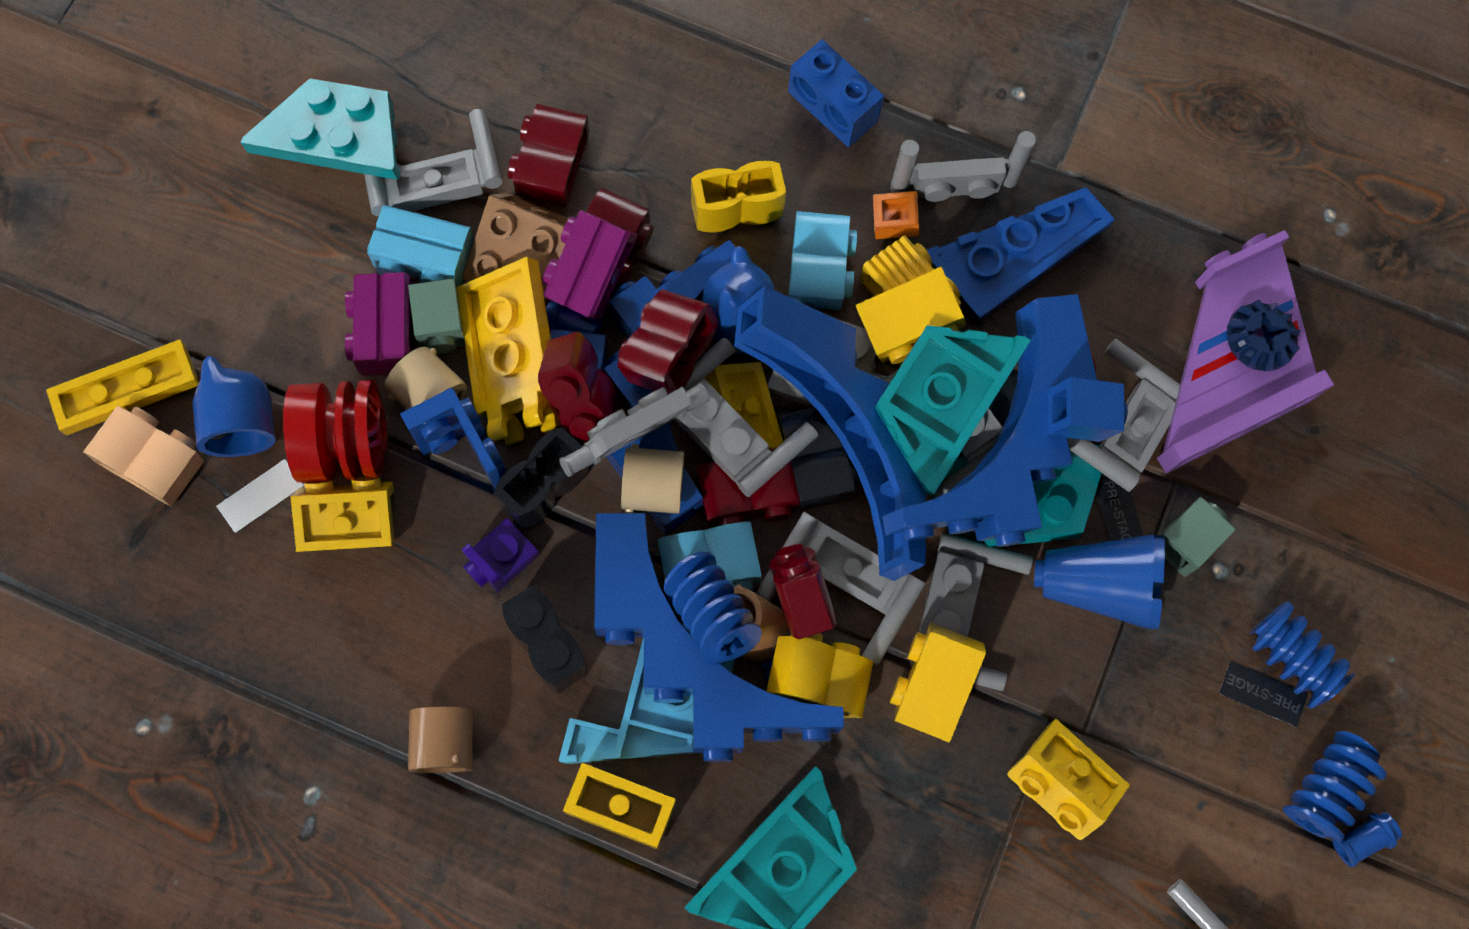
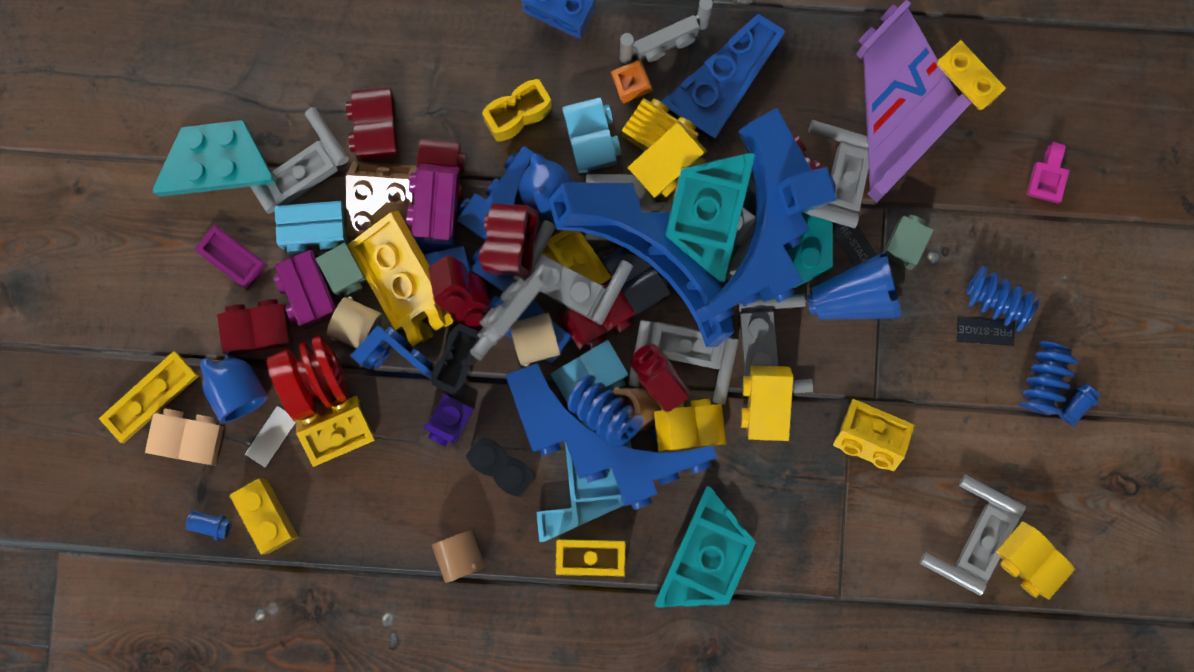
camera: 10 degrees left, 10 degrees up
dark blue gear [1227,300,1301,371] -> none
none -> blue pin [186,510,232,541]
none -> magenta tile [194,224,267,291]
none -> dark red brick [217,299,293,356]
none -> yellow brick [229,478,298,555]
none -> yellow bracket [937,40,1006,110]
none -> dark pink plate [1026,142,1070,203]

